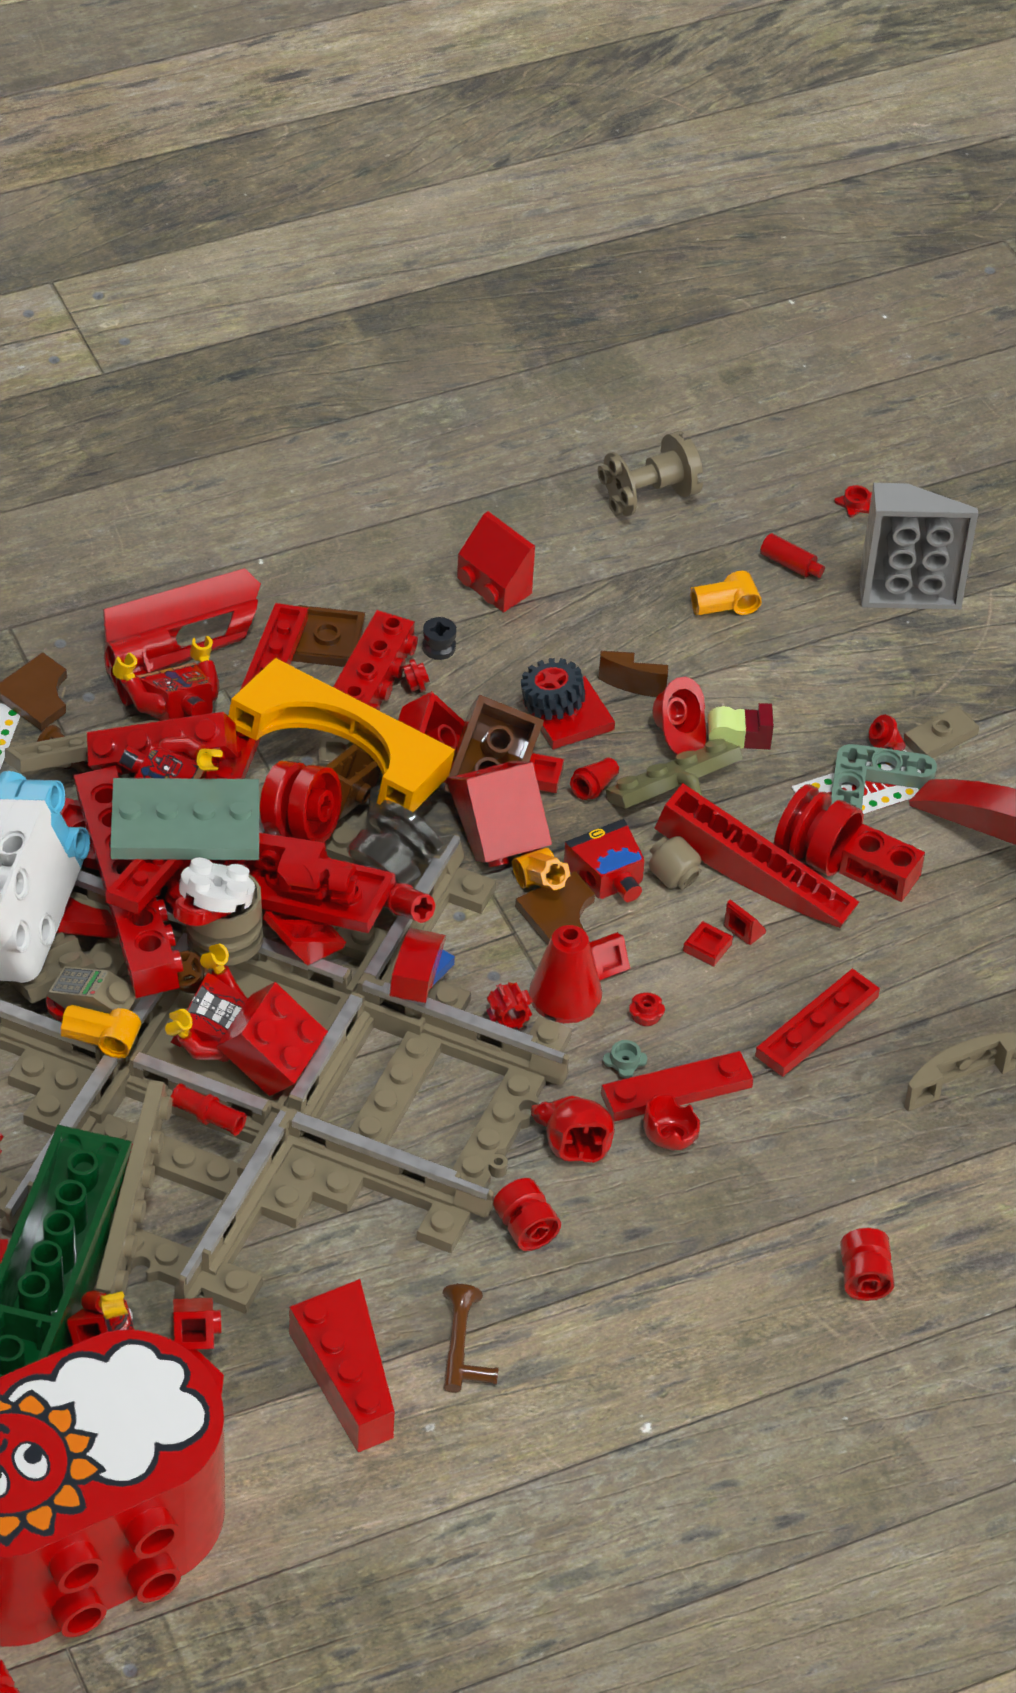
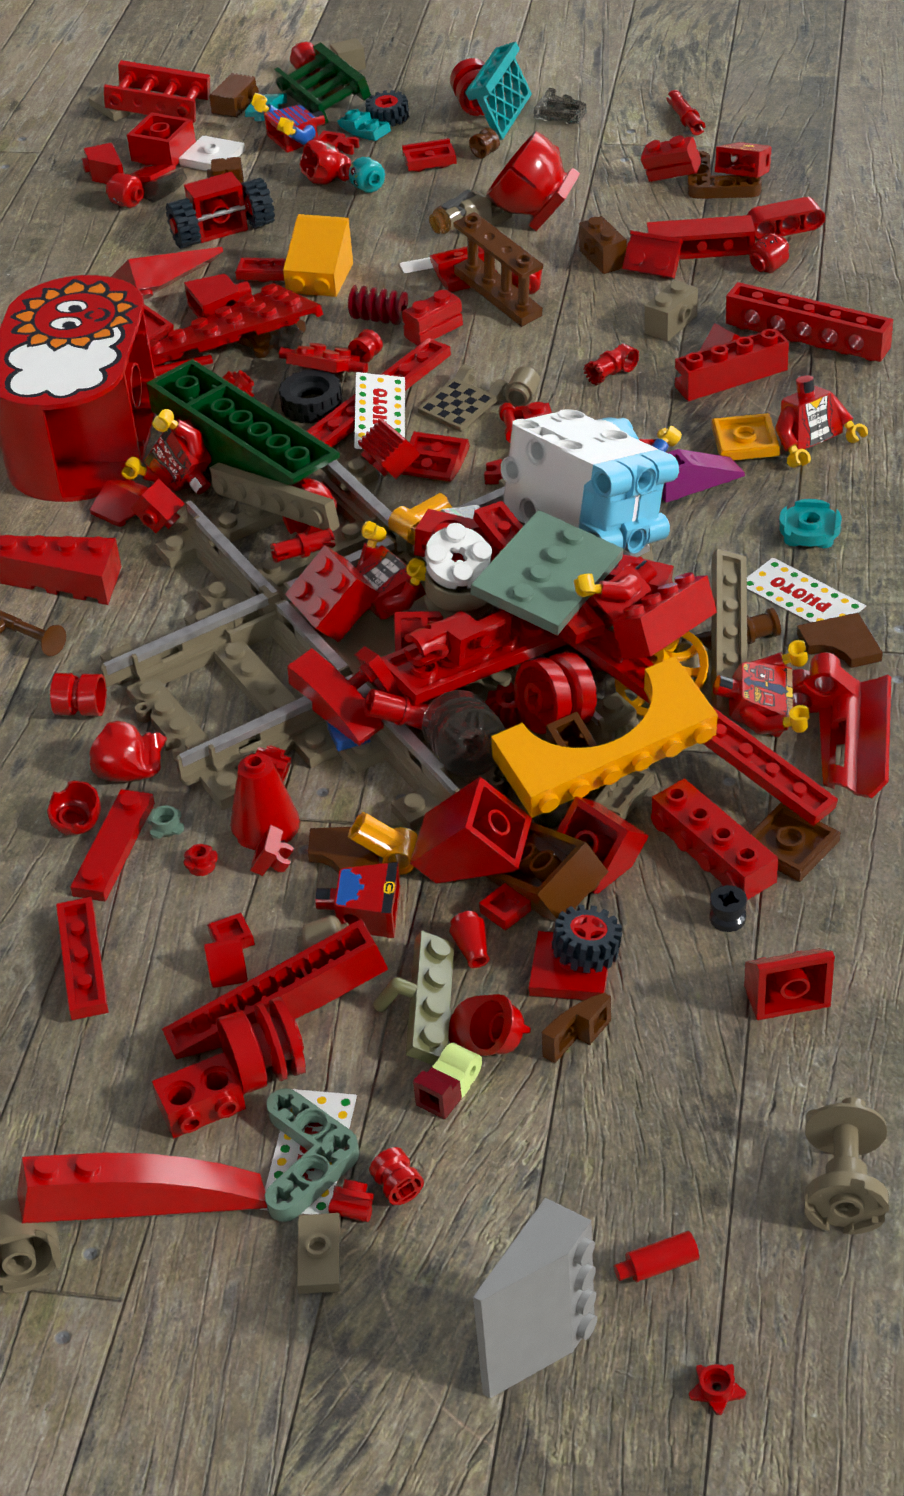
camera: 130 degrees right, 5 degrees down
red plate [402,659,430,692] -> none
light orange piece [690,571,762,615] -> none
none -> red plate [348,646,405,697]
none -> red wheel [369,1147,424,1205]

